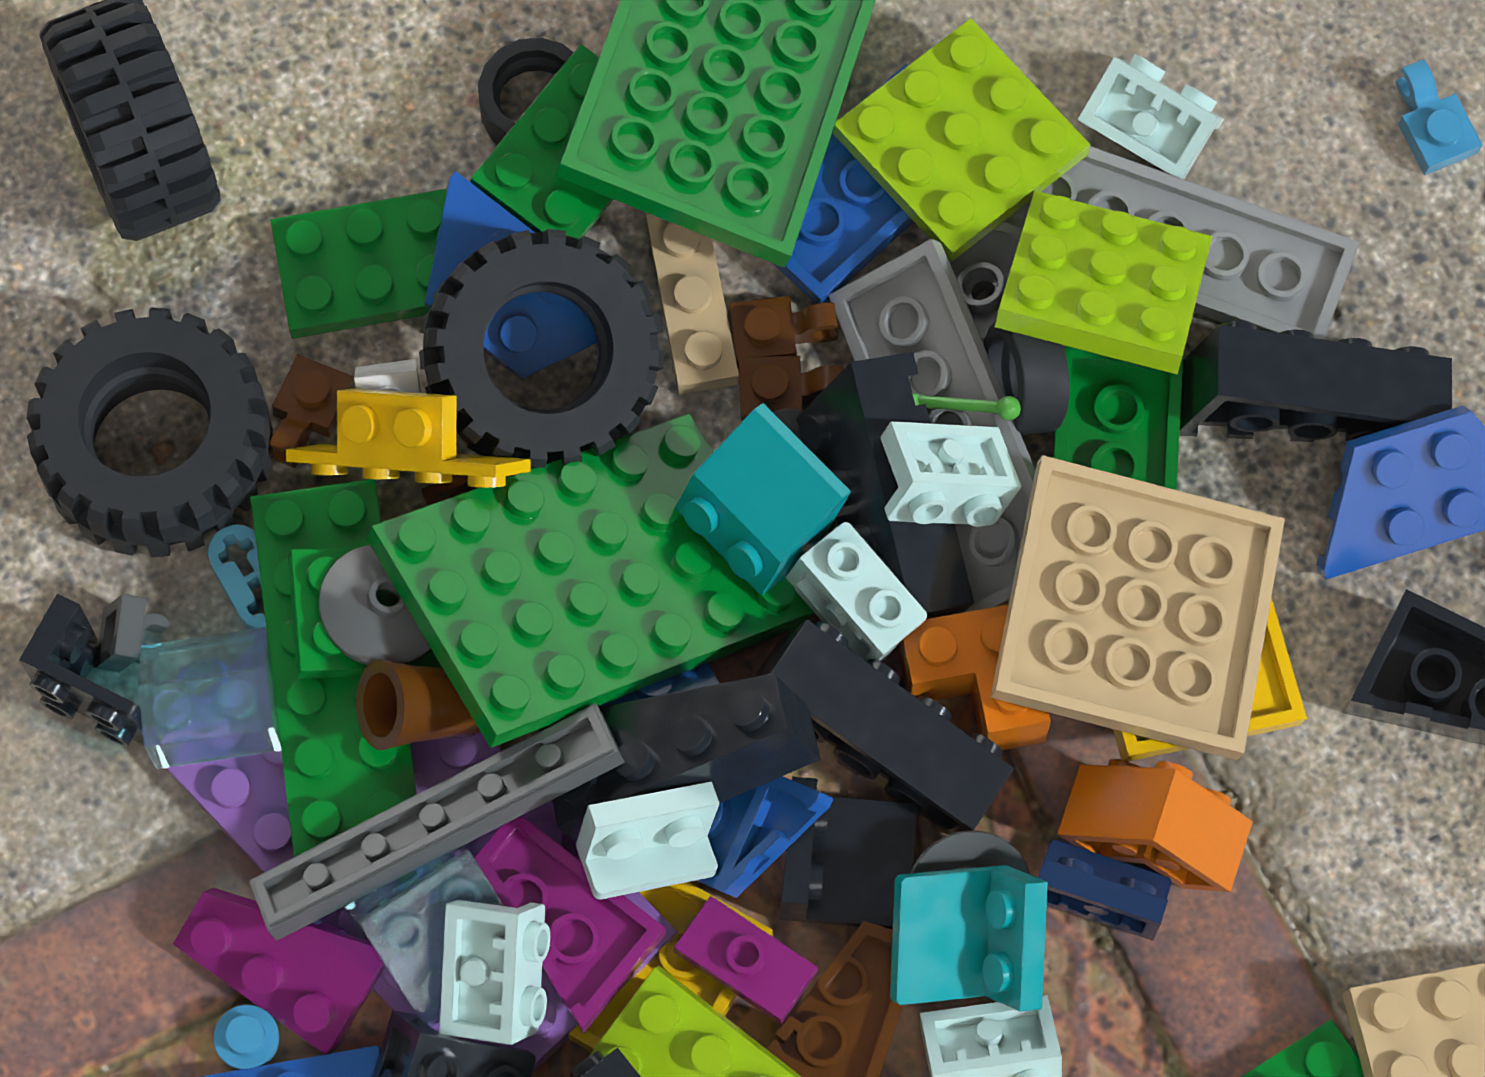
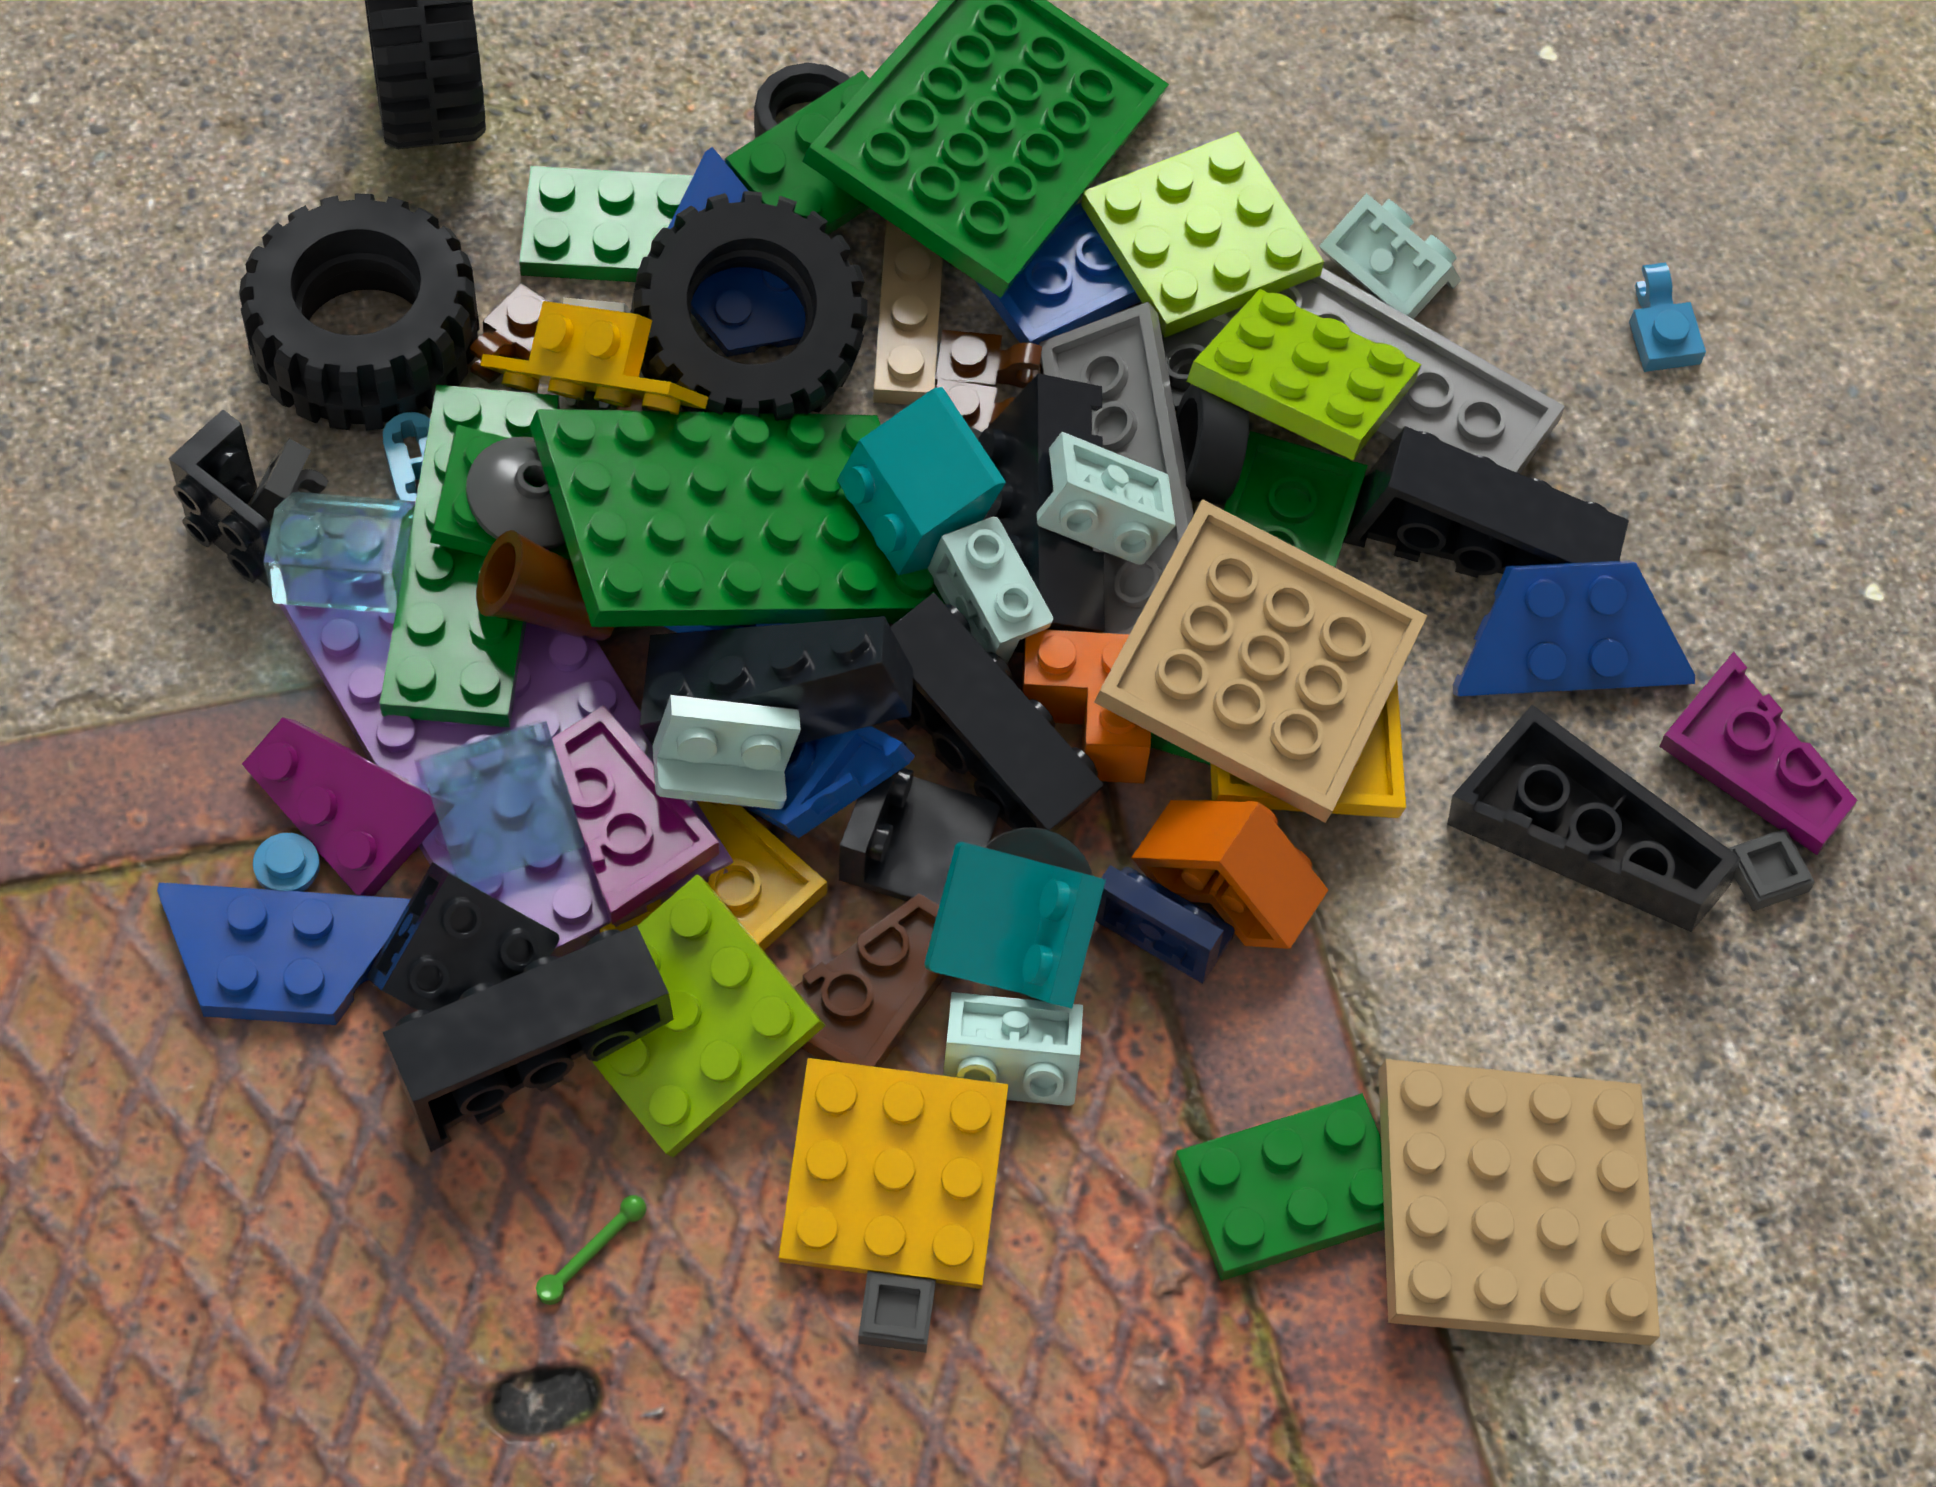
camera: 10 degrees right, 10 degrees down
dark grey tile [249,703,625,941] -> none
light aqua bracket [439,900,550,1045] -> none
magenta plate [674,895,818,1025] -> none
bright green hinge [913,393,1021,421] -> none

